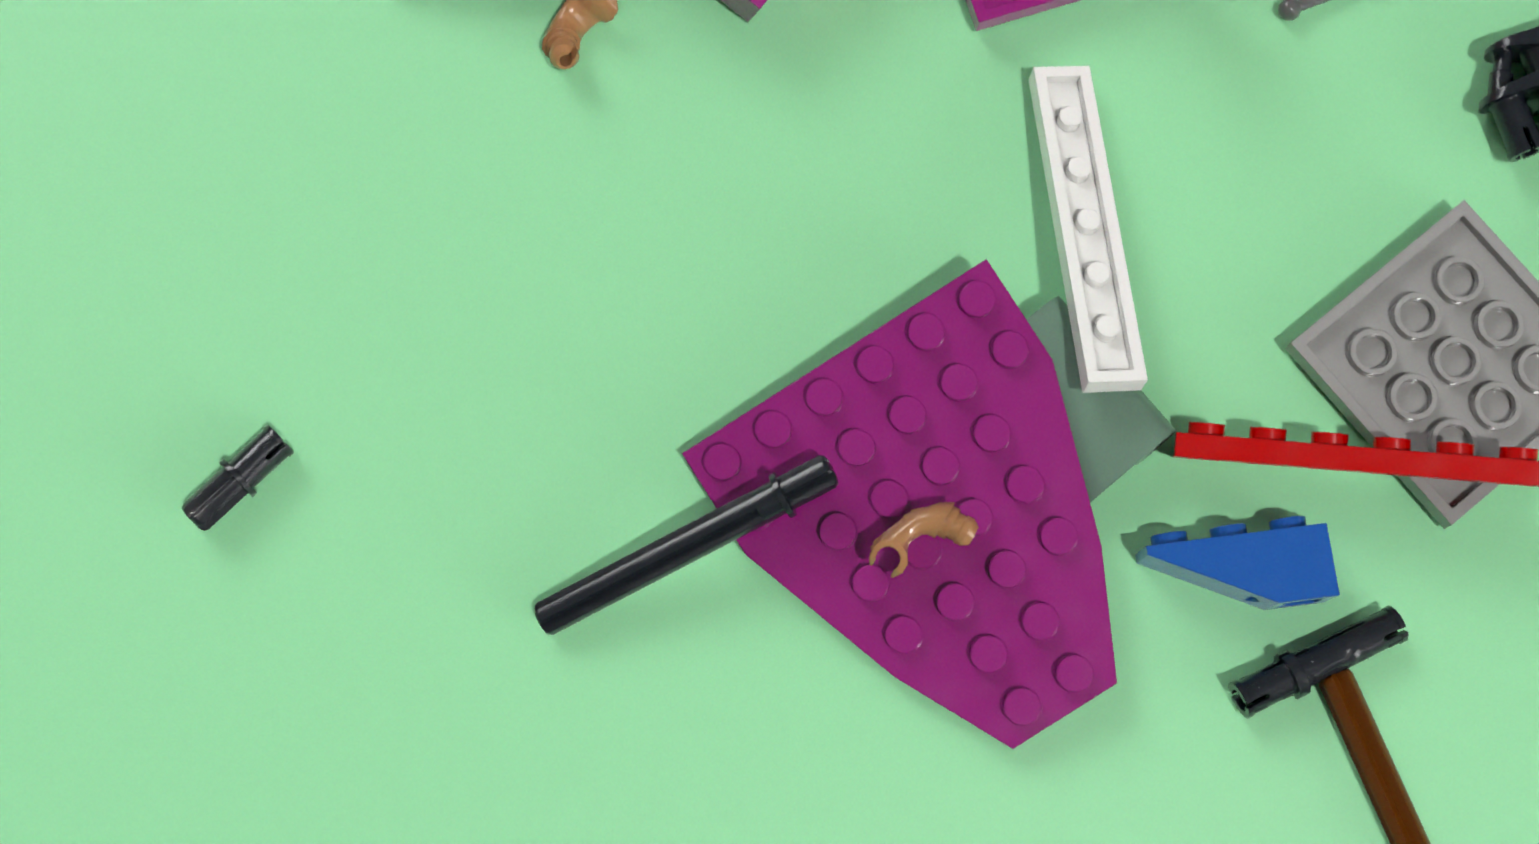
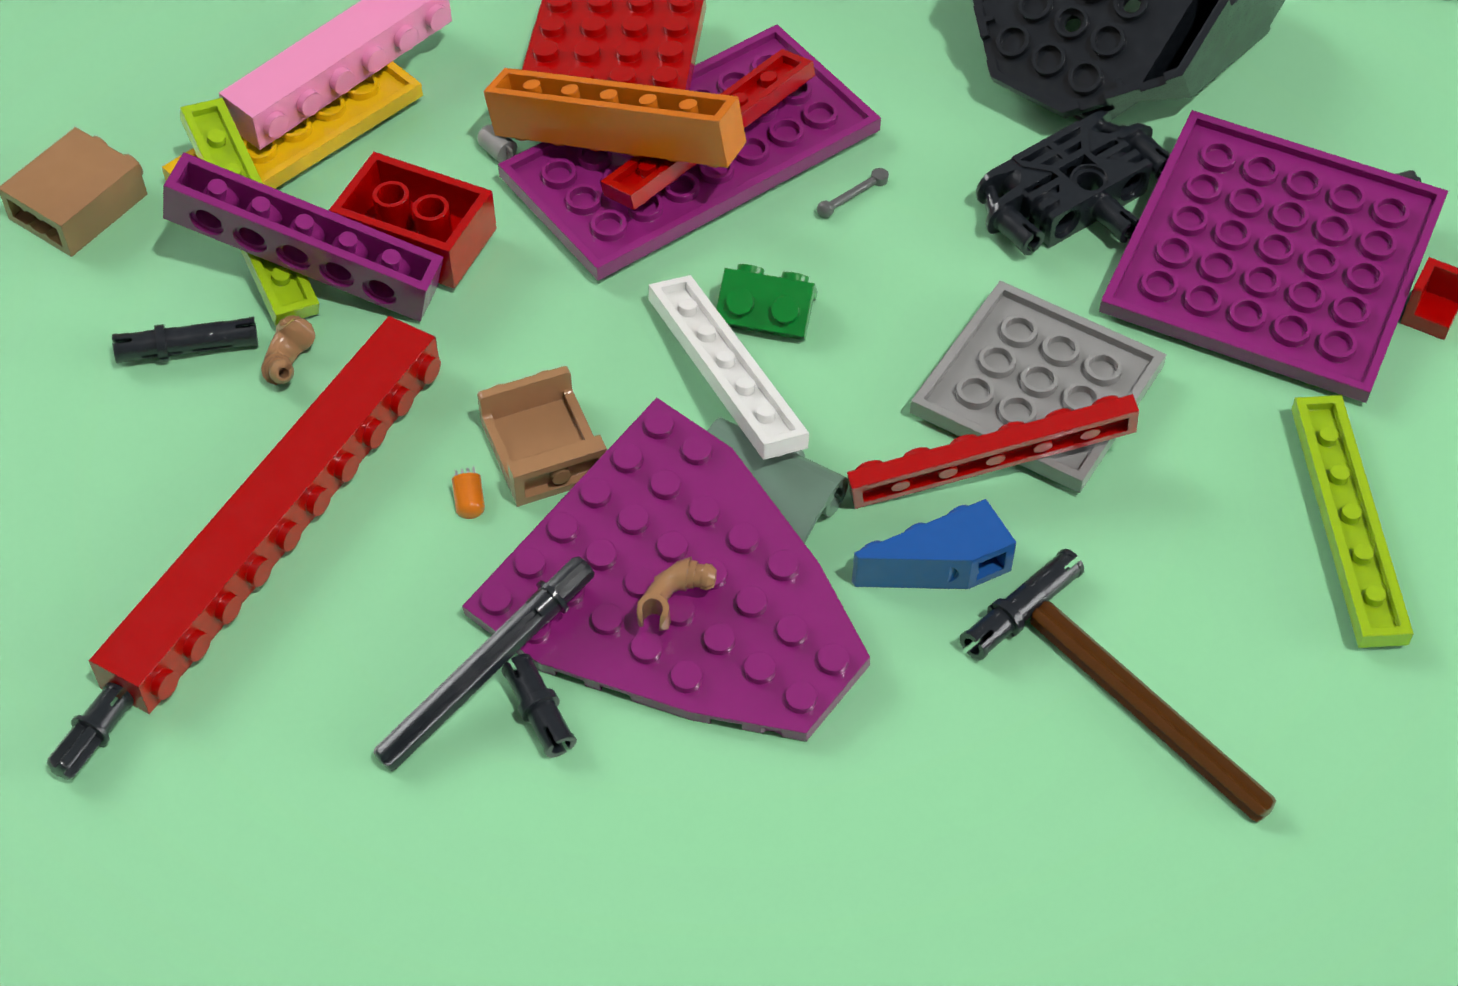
camera: 15 degrees left, 25 degrees down
none -> red brick [88,316,441,714]
none -> orange piece [451,466,485,519]
none -> medium nougat panel [477,366,607,507]
none -> black pin [501,654,577,758]
none -> green bracket [716,264,818,340]

